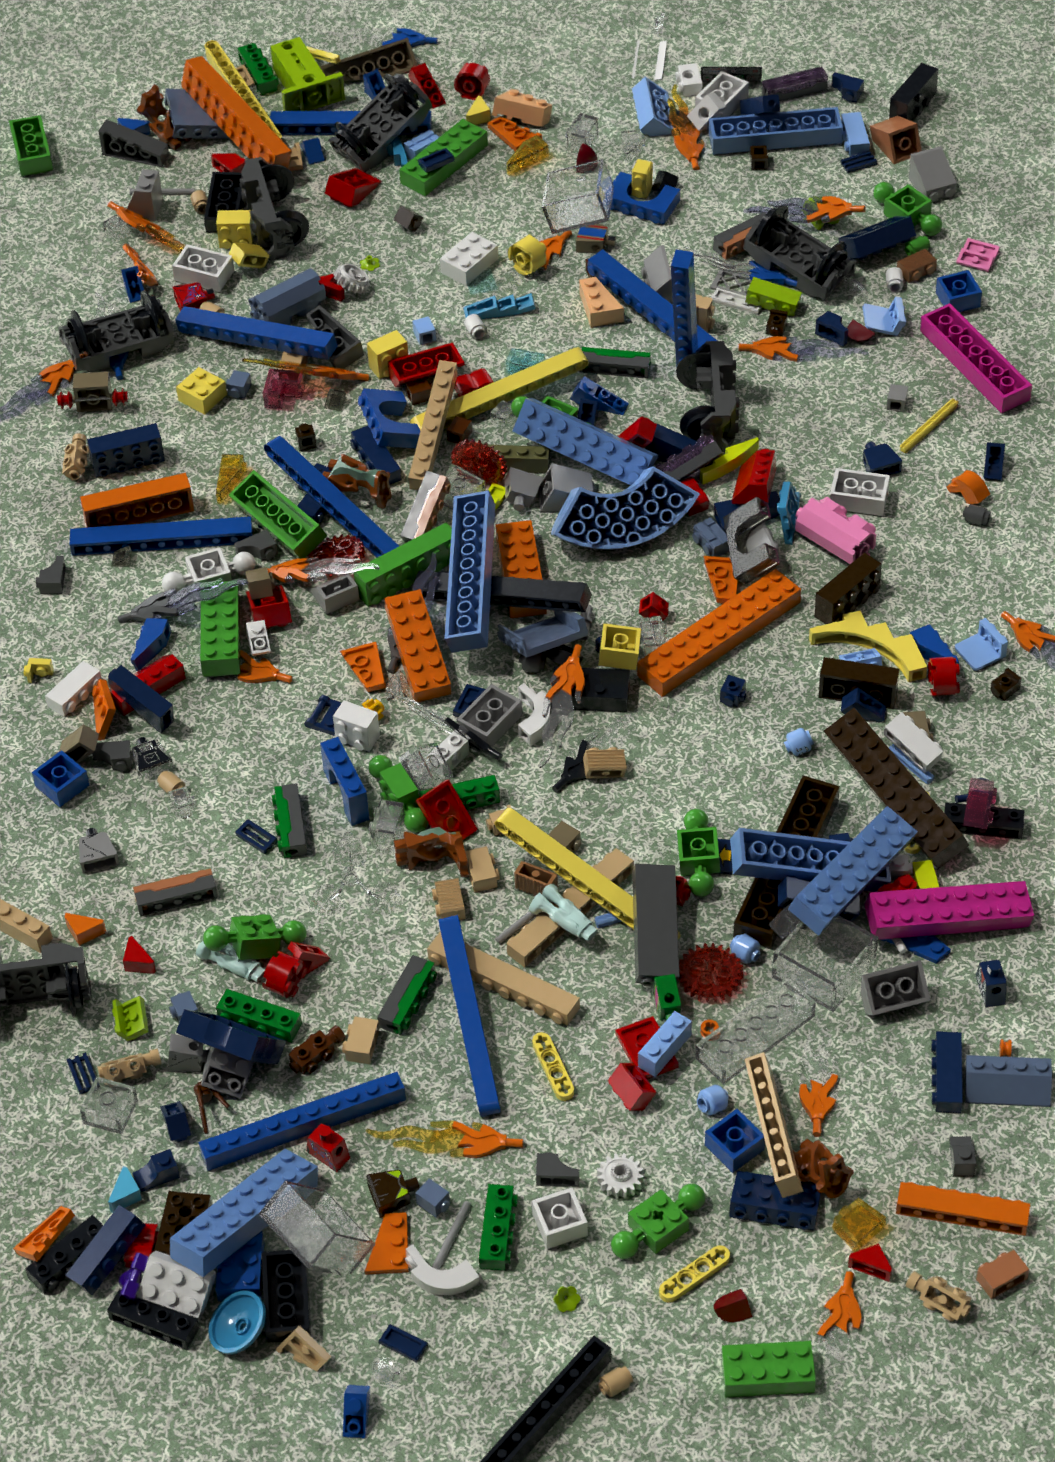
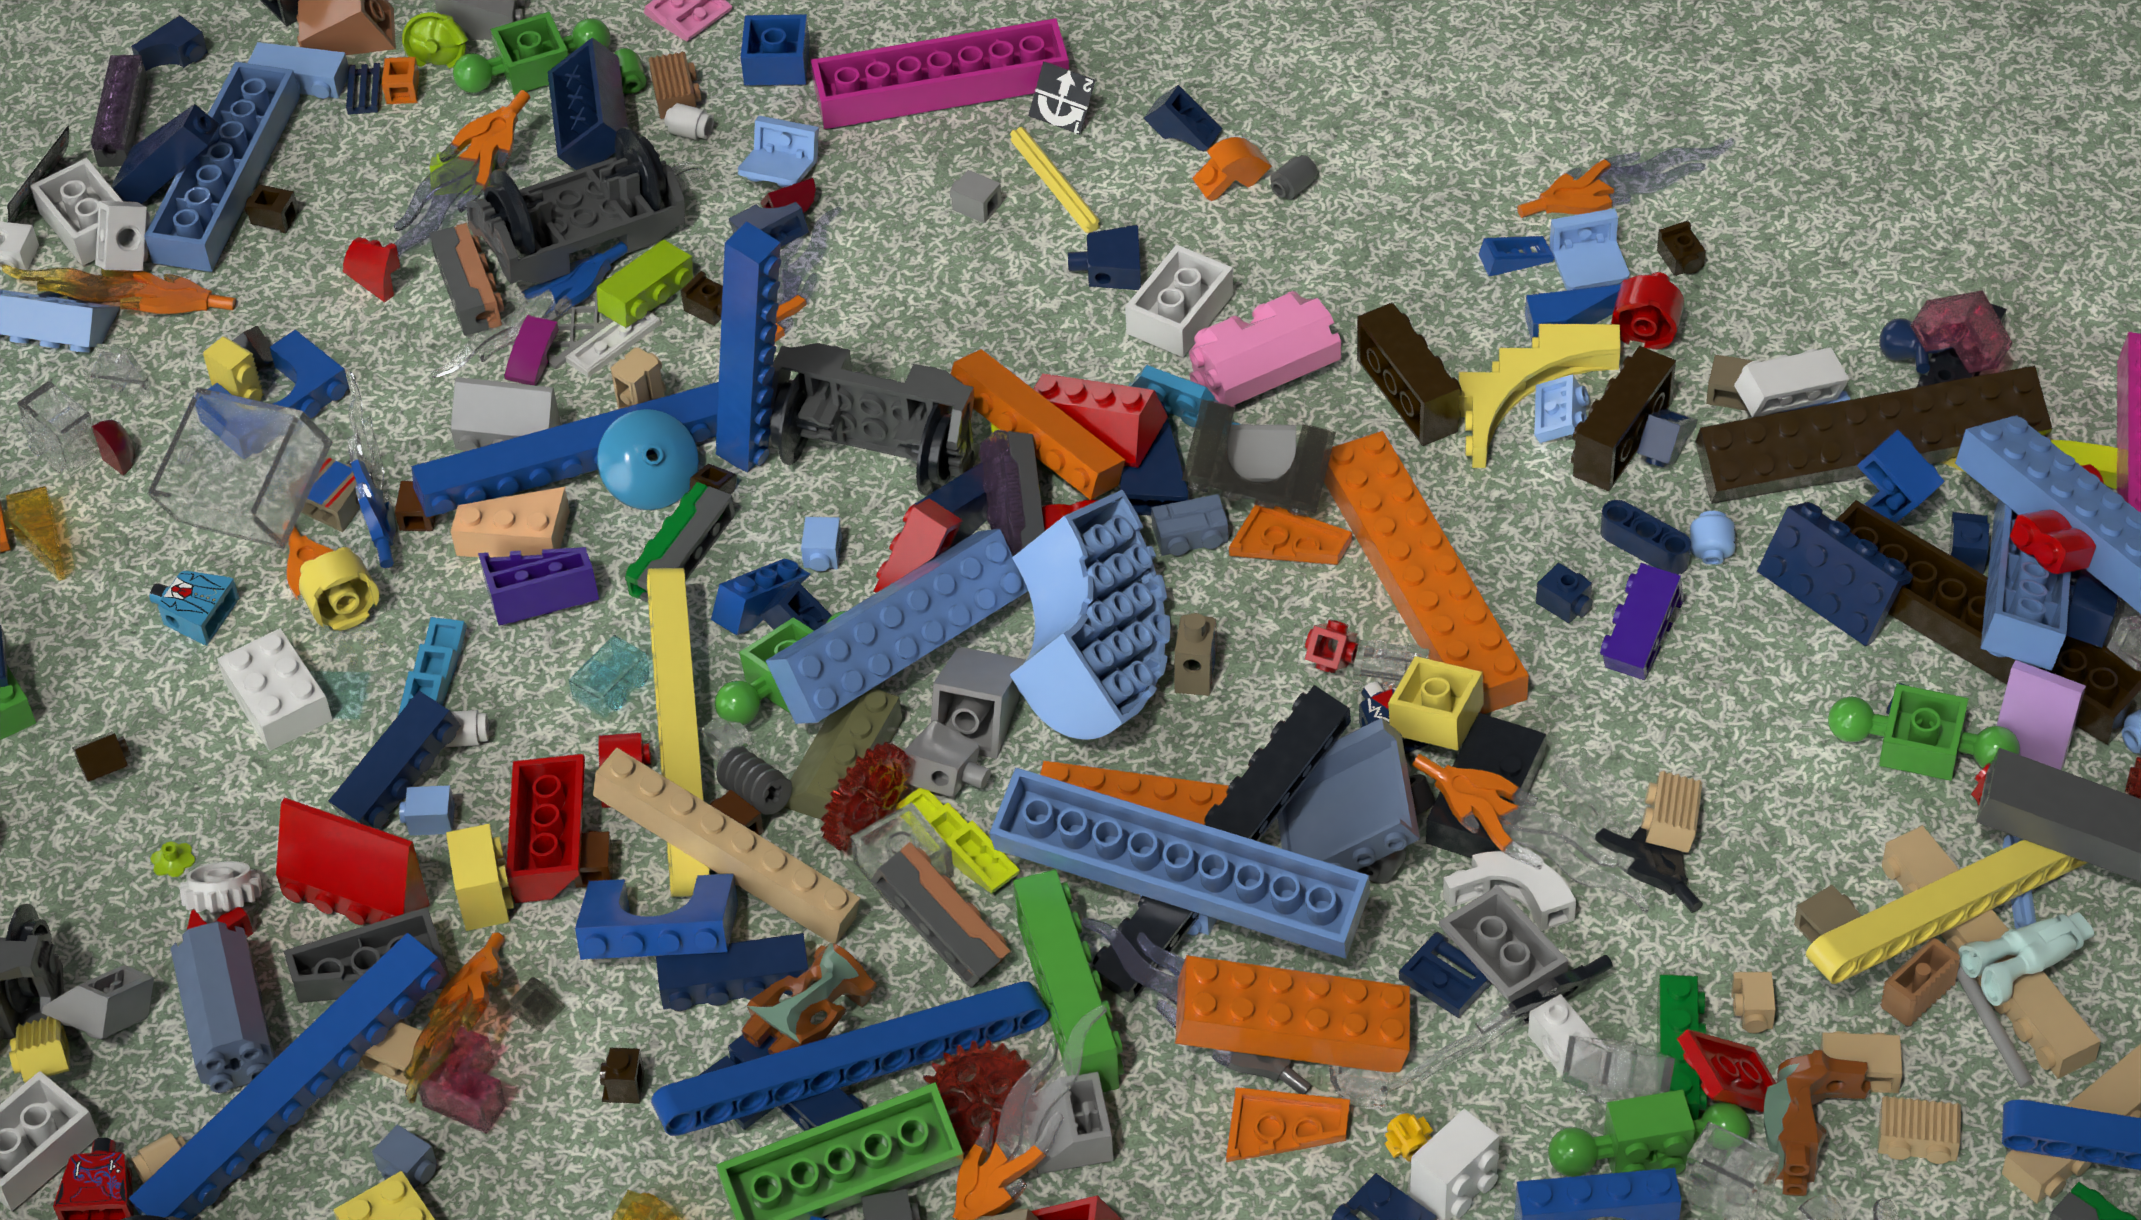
camera: 70 degrees left, 0 degrees up
none -> light grey slope [42,965,154,1039]
none -> dark azure torso [149,571,240,646]
none -> red slope [276,797,430,925]
none -> dark blue brick [328,691,461,829]
none -> red slope [343,237,400,303]
none -> piece [345,371,396,568]
none -> orange brick [382,57,420,104]
none -> lime piece [402,12,469,69]
none -> dark purple wedge [478,547,599,626]
none -> magenta slope [504,315,559,385]
none -> dark azure dish [597,409,699,510]
none -> dark brown brick [690,463,737,494]
none -> dark grey piece [716,746,792,815]
none -> light blue brick [801,517,842,572]
none -> orange brick [951,349,1125,500]
none -> black sticker [1028,61,1096,135]
none -> dark tan torso [1174,613,1218,696]
none -> blue slope [1479,236,1554,276]
none -> dark blue beam [1600,500,1691,575]
none -> dark purple wedge [1600,563,1684,681]
none -> dark blue bracket [1757,502,1913,646]
none -> blue brick [1857,430,1945,523]
none -> lavender tile [1997,660,2086,770]
none -> red brick [2010,509,2096,574]

